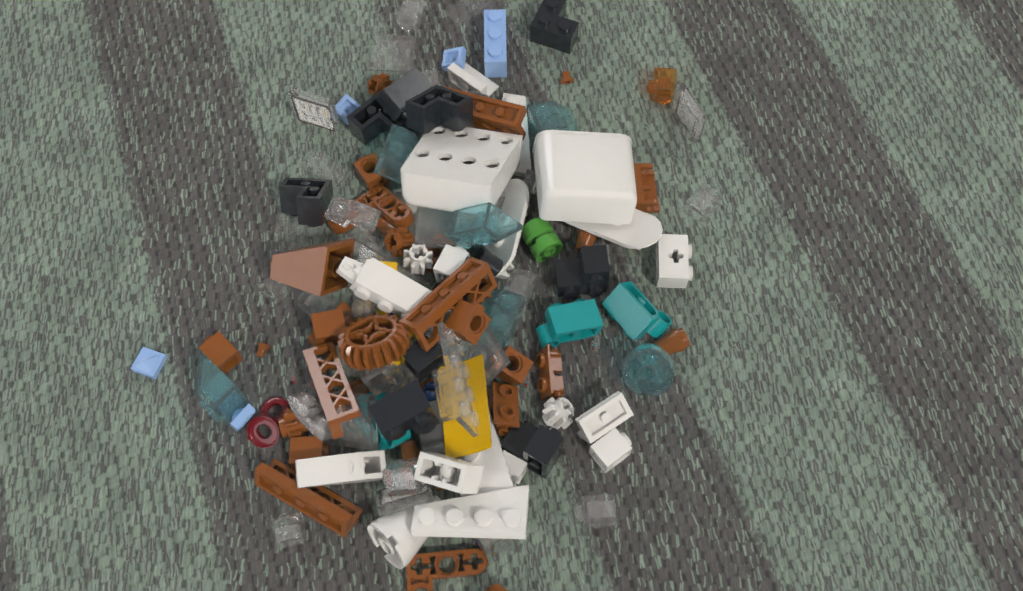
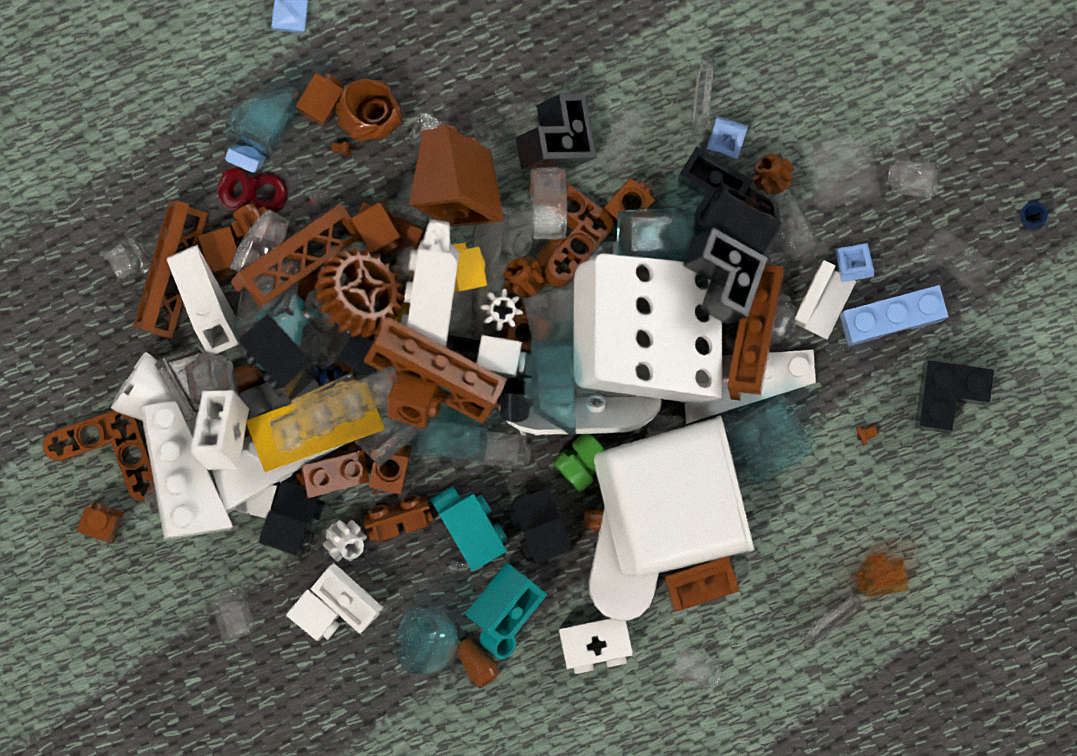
camera: 70 degrees right, 20 degrees up
none -> dark orange hair [336,78,403,142]

